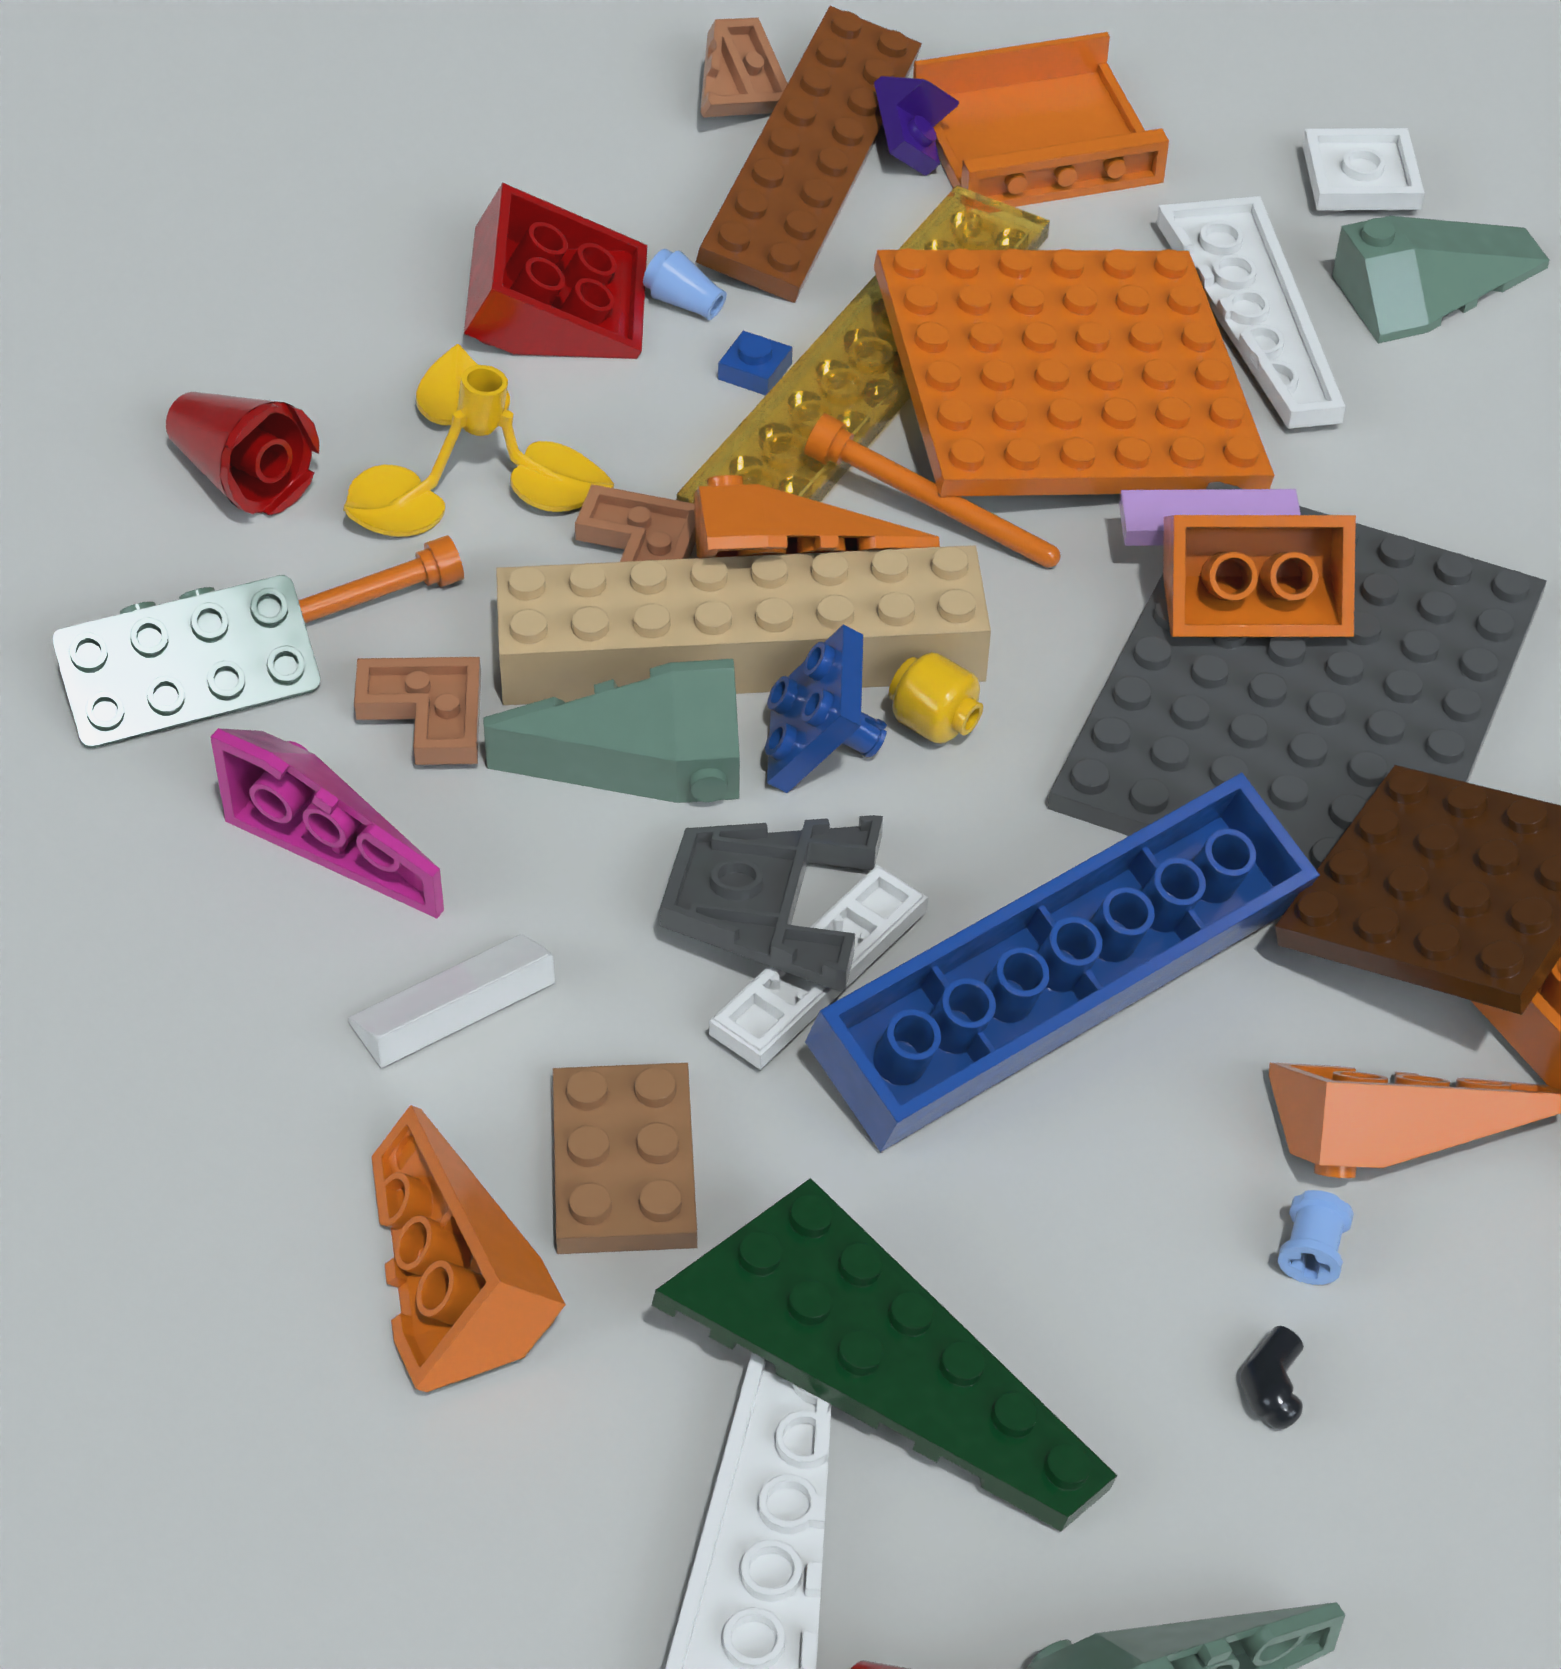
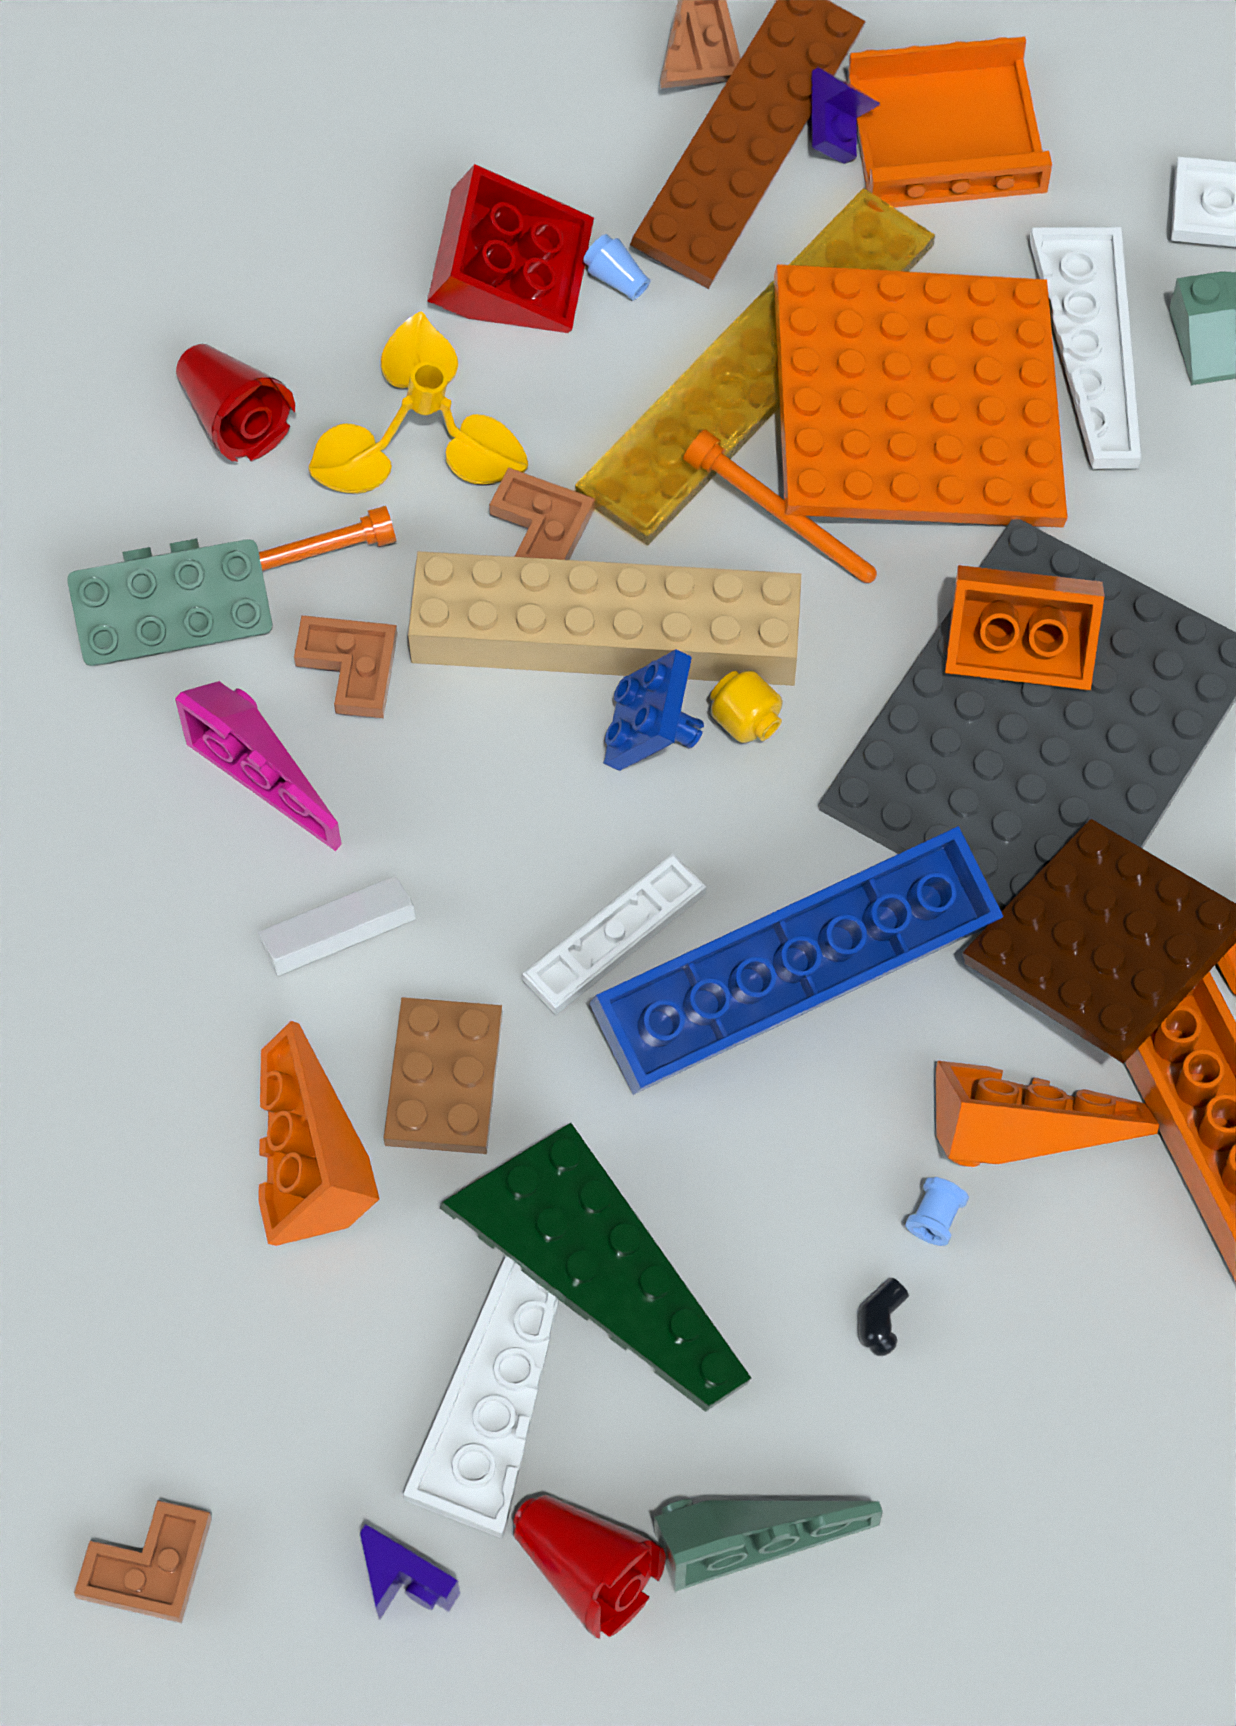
camera: 10 degrees right, 15 degrees up
sand green wedge [483,659,740,803] -> none
dark grey wing [660,815,883,991] -> none
orange wedge [694,475,940,558] -> none
blue plate [718,330,793,396] -> none
lavender tile [1119,489,1301,546] -> none

